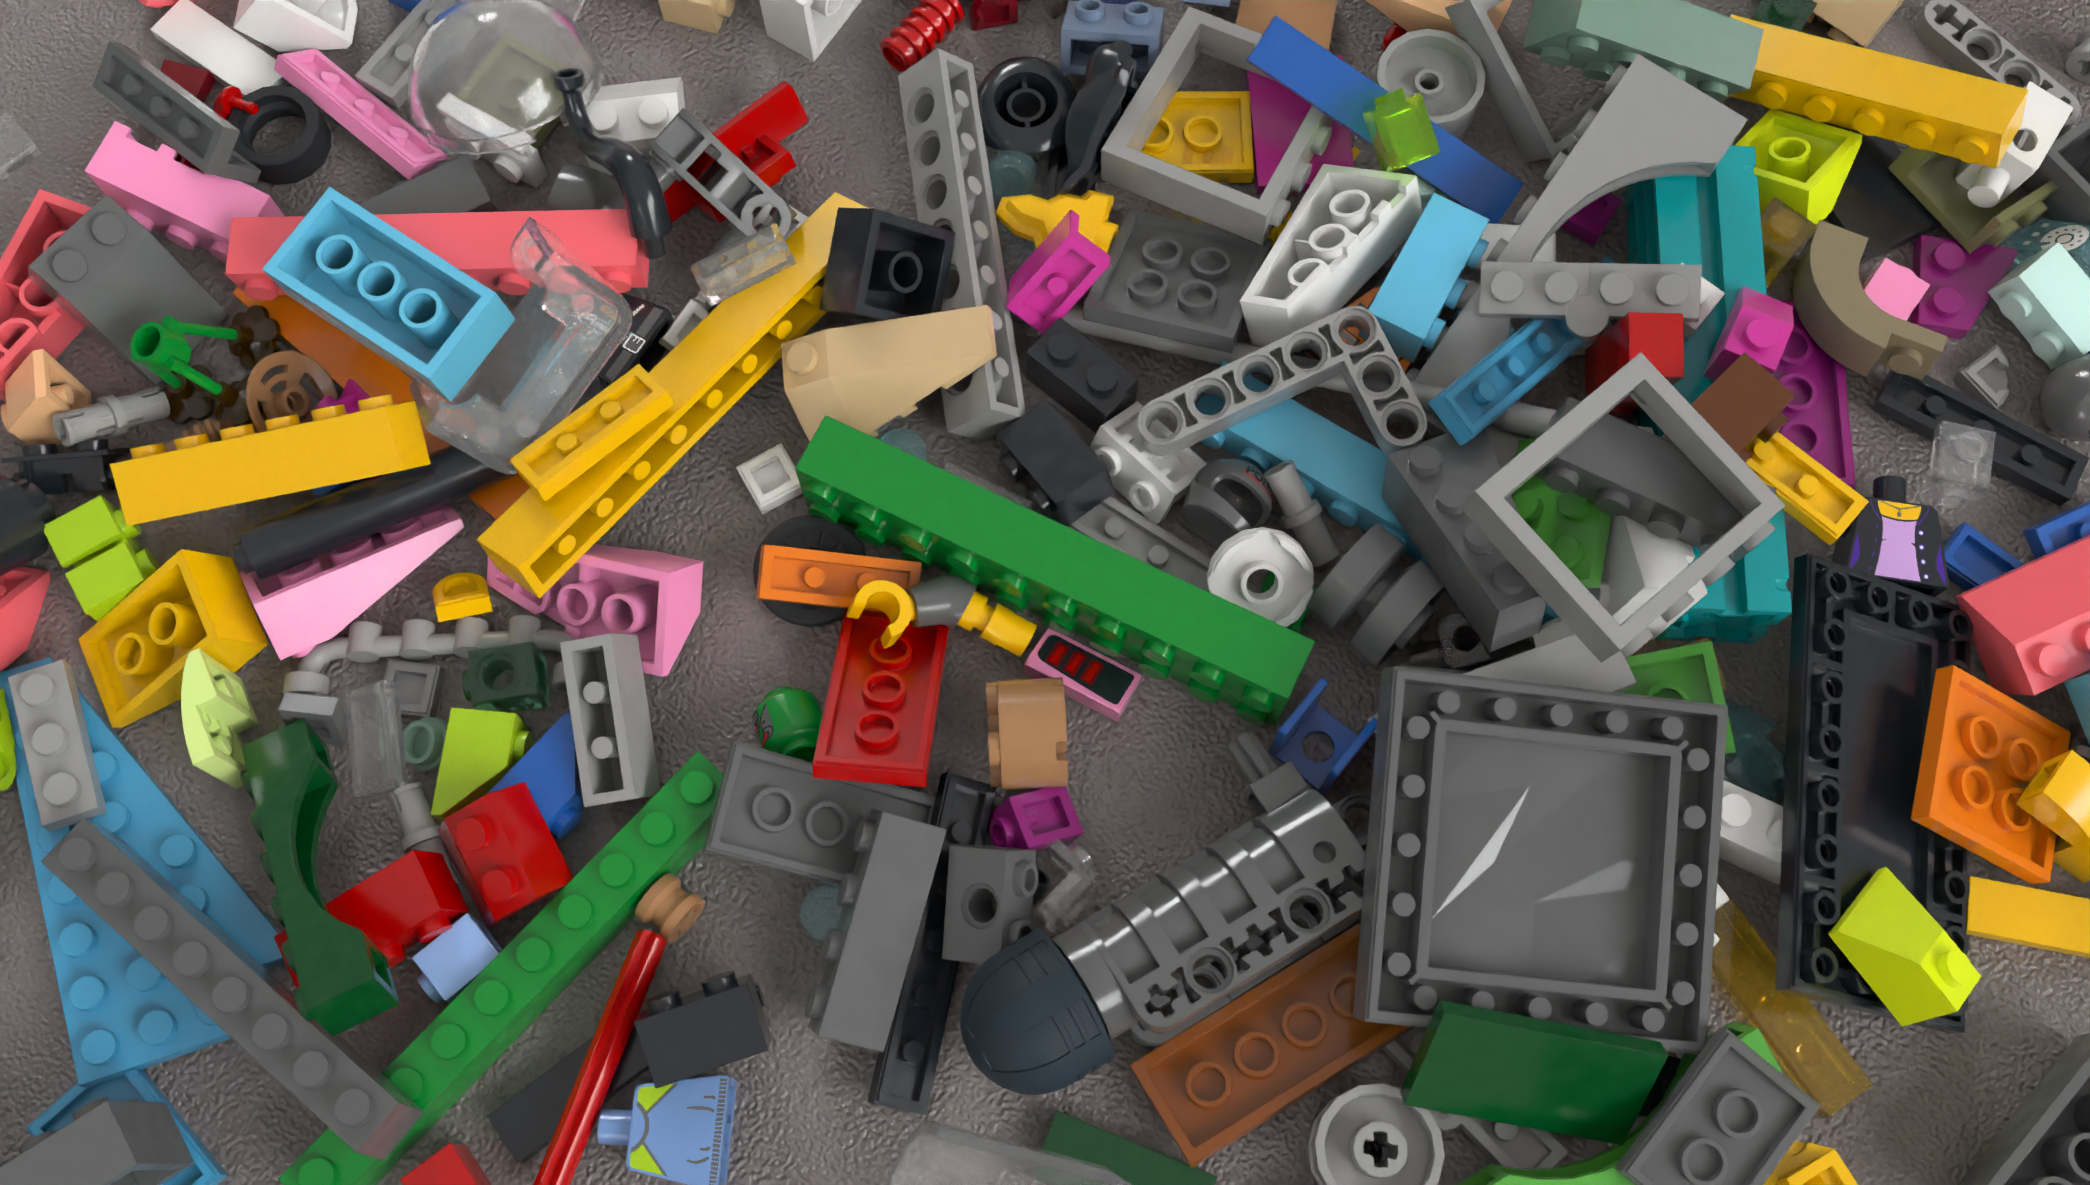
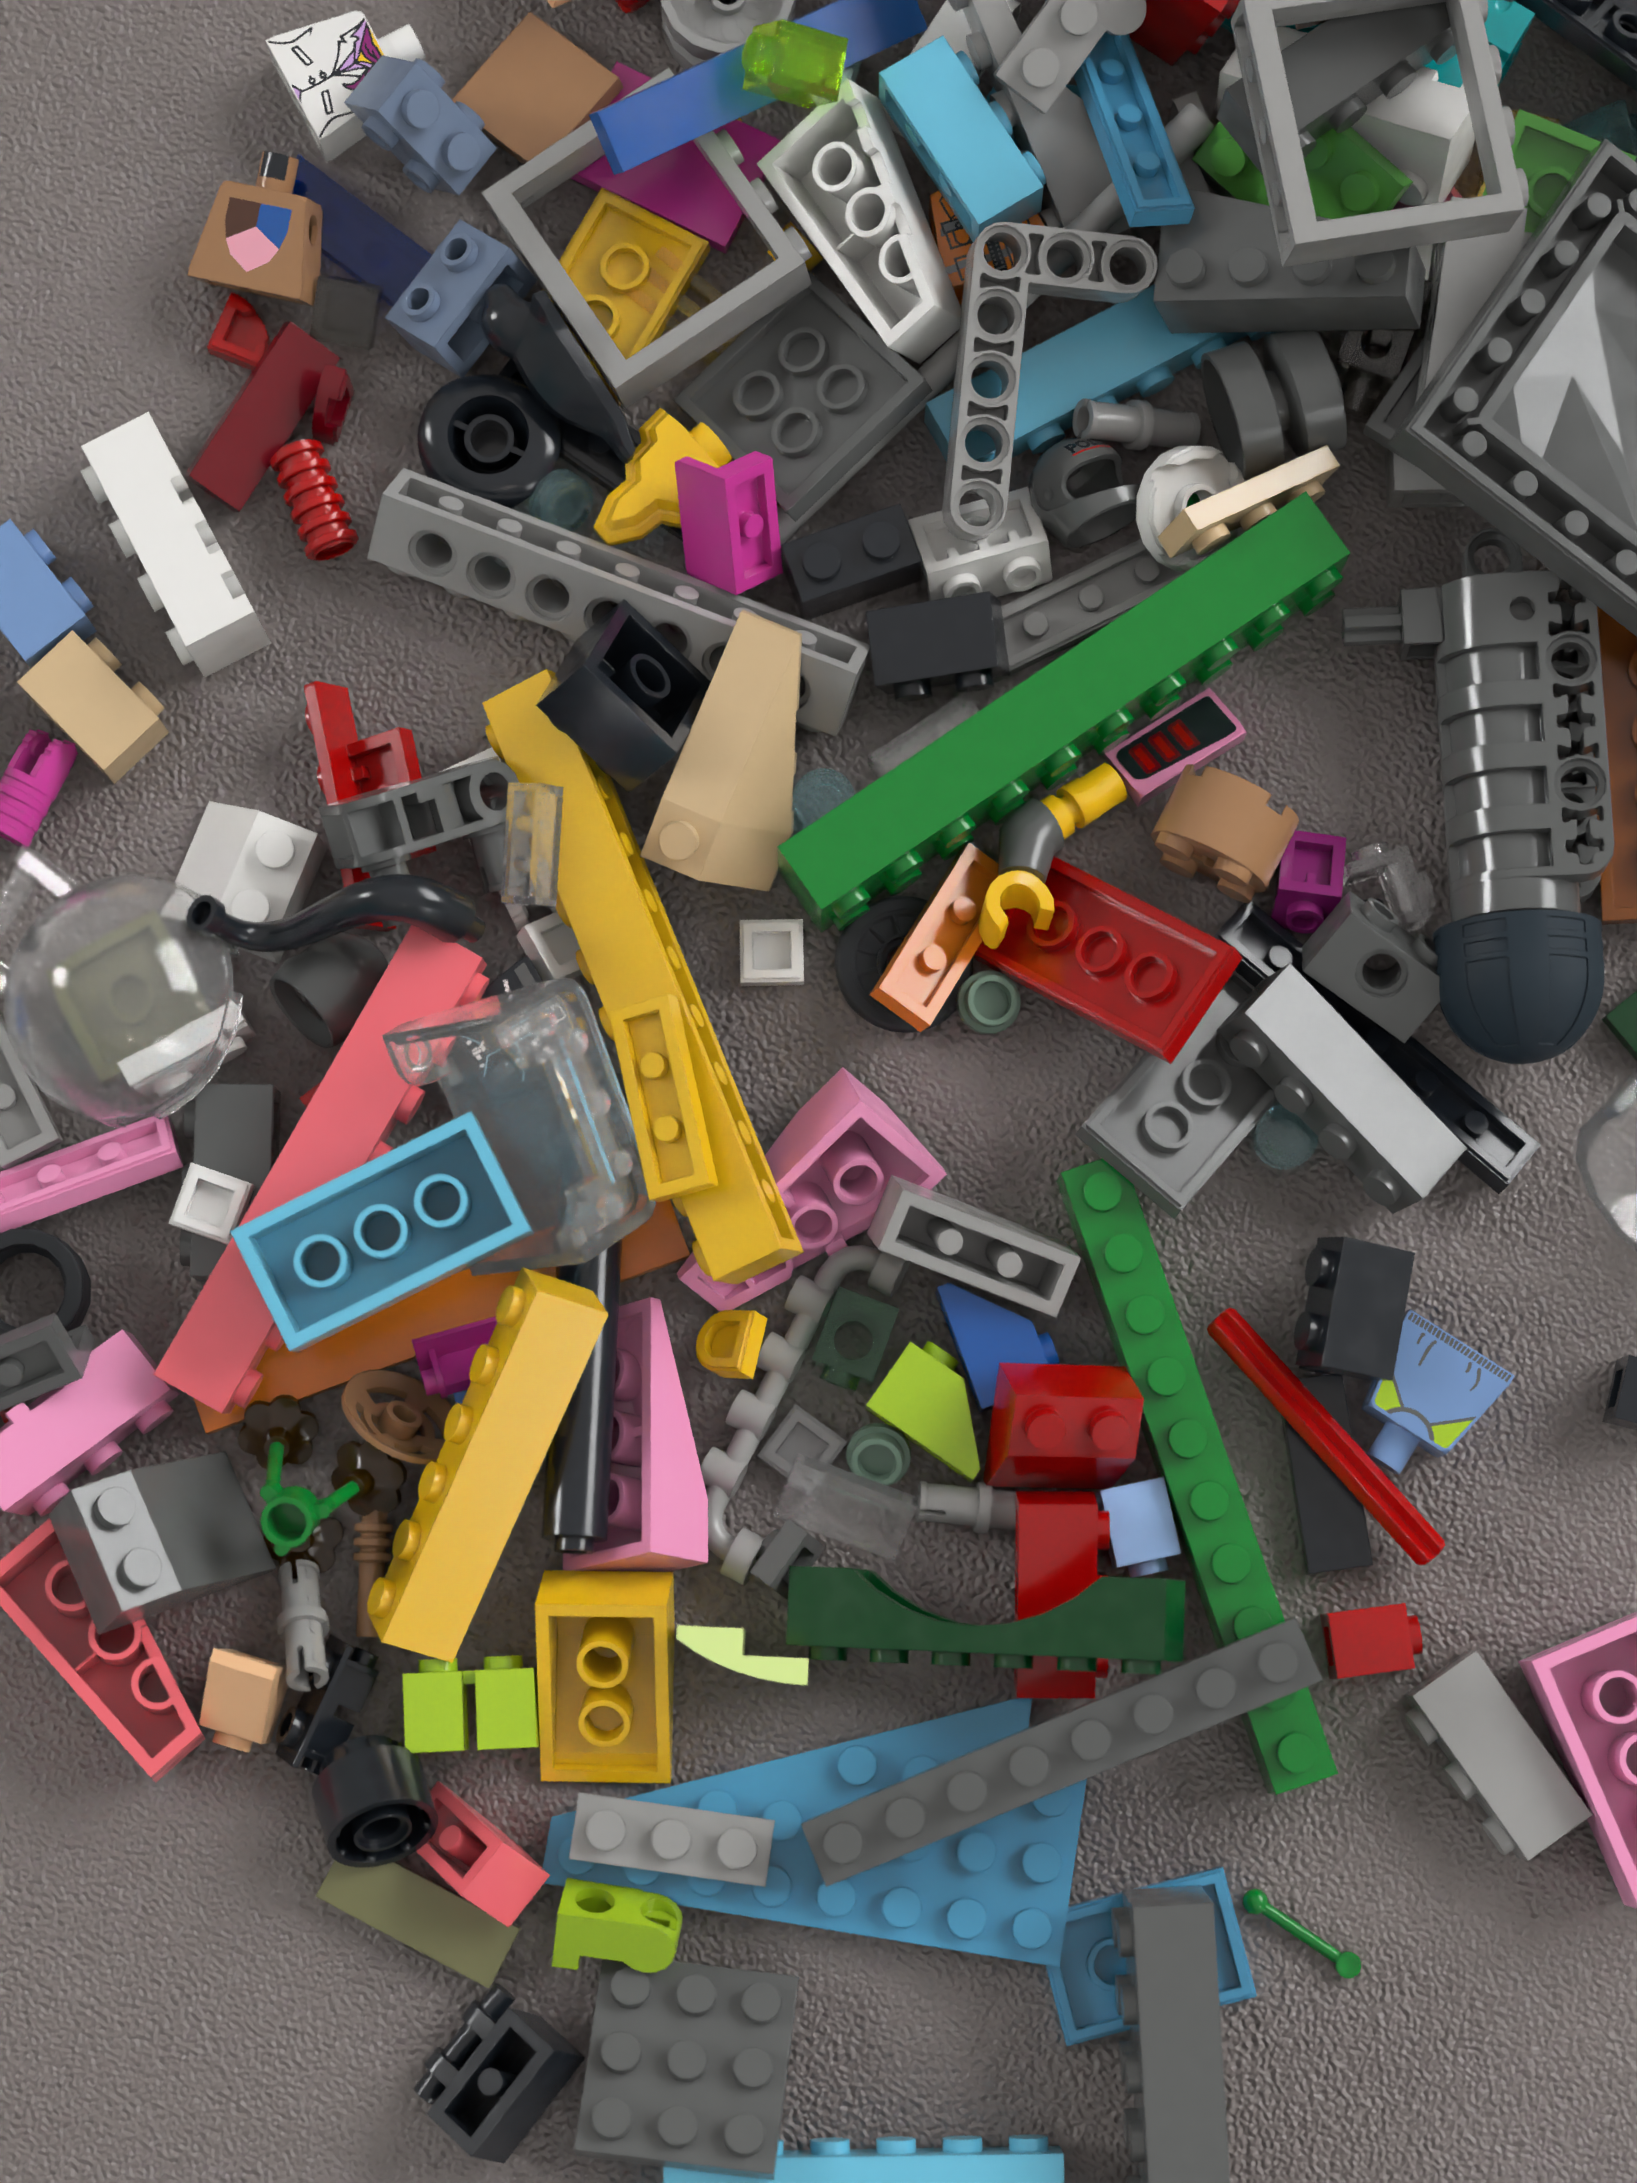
camera: 60 degrees left, 10 degrees up
medium nougat wheel [634,872,706,944] -> none
green head [752,686,823,763] -> none
blue piece [1268,677,1377,797] -> none
none -> white tile [169,1162,255,1245]
none -> sand green plate [956,970,1020,1034]
none -> tan plate [1157,445,1340,559]

